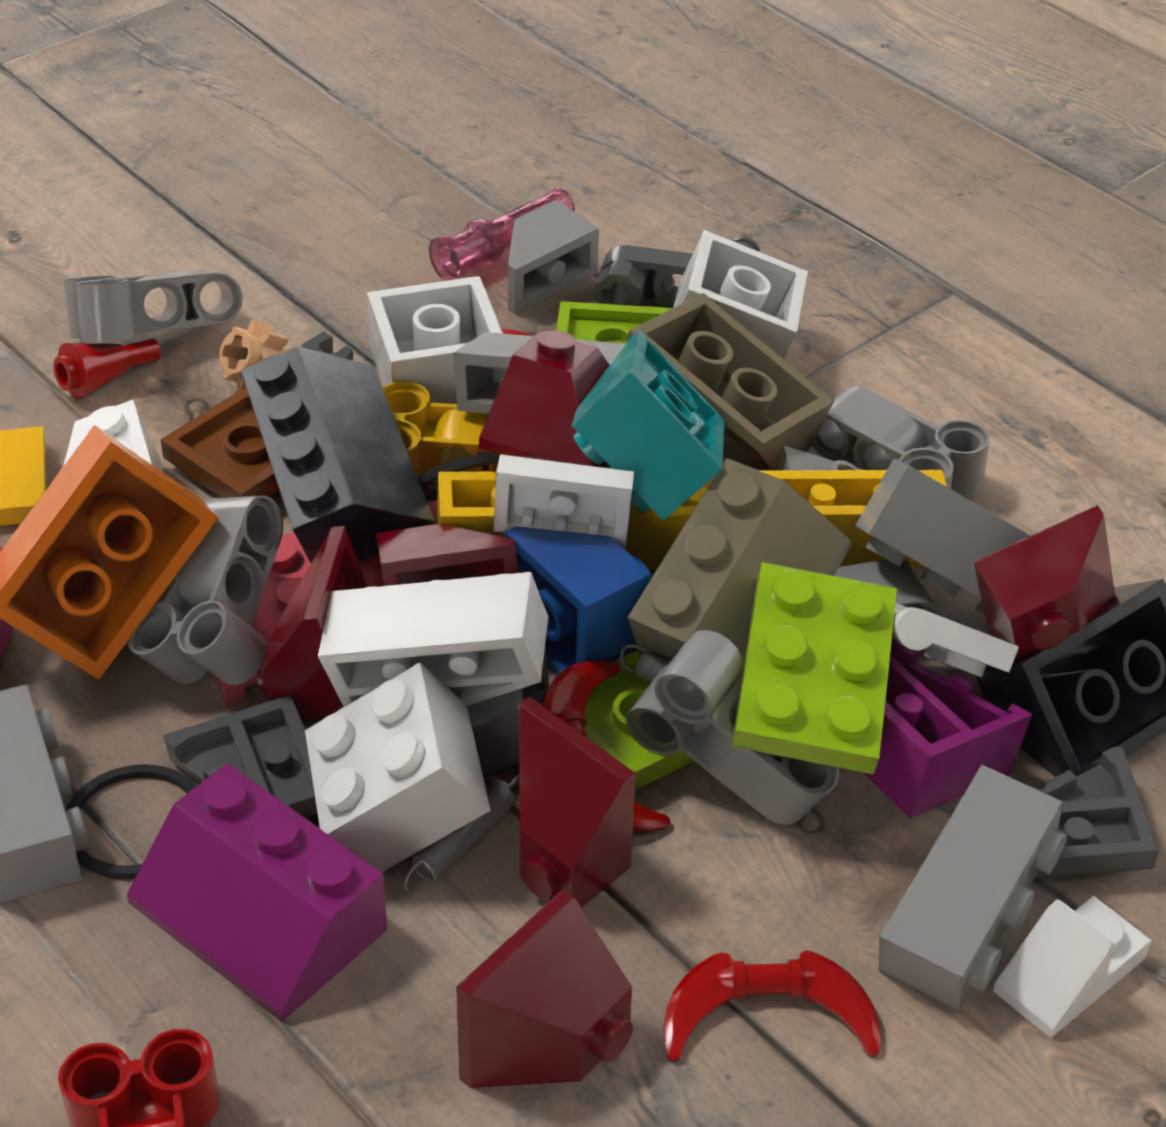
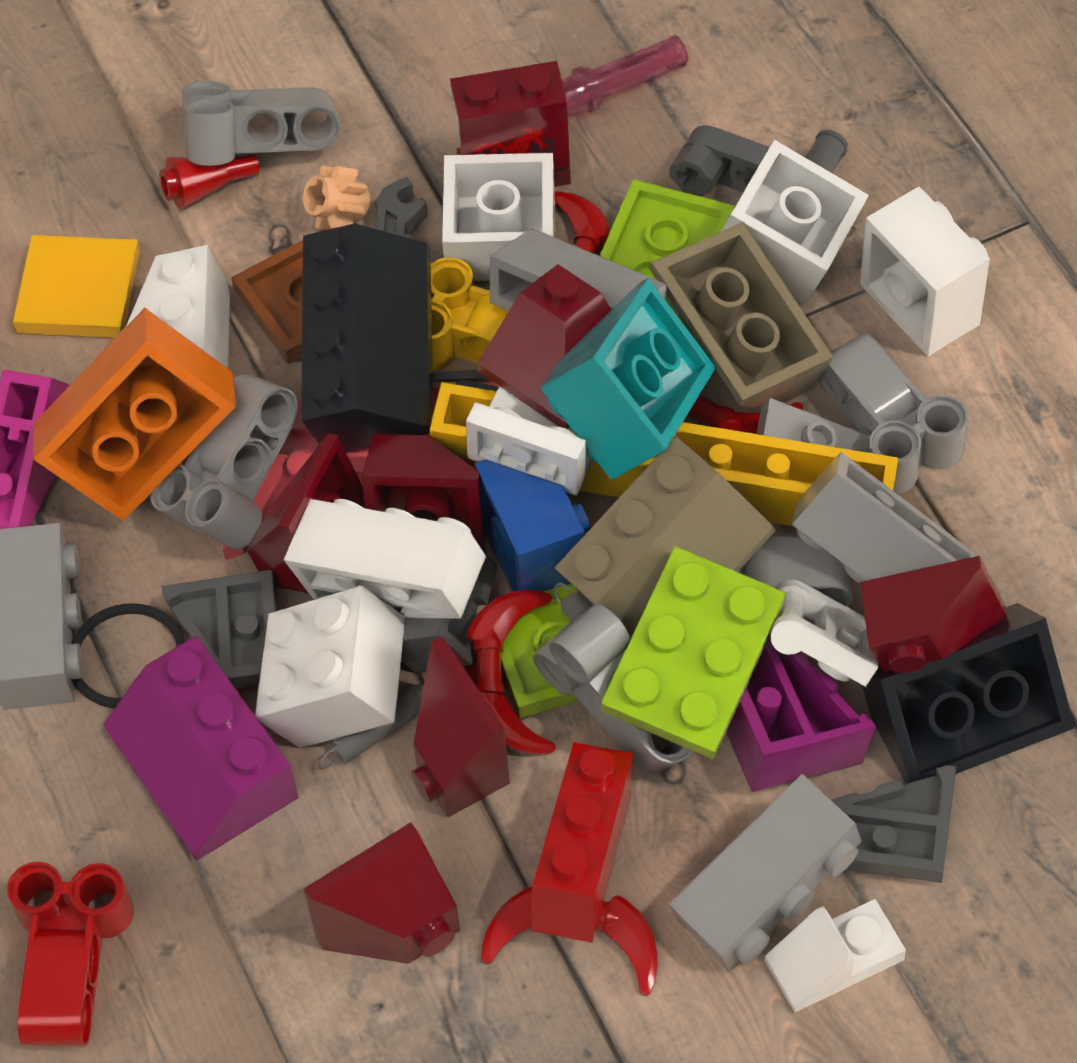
camera: 20 degrees right, 15 degrees up
light grey slope [508,200,599,315] -> none
none -> dark red panel [450,61,571,187]
none -> red brick [531,742,633,943]
none -> white brick [860,186,990,356]

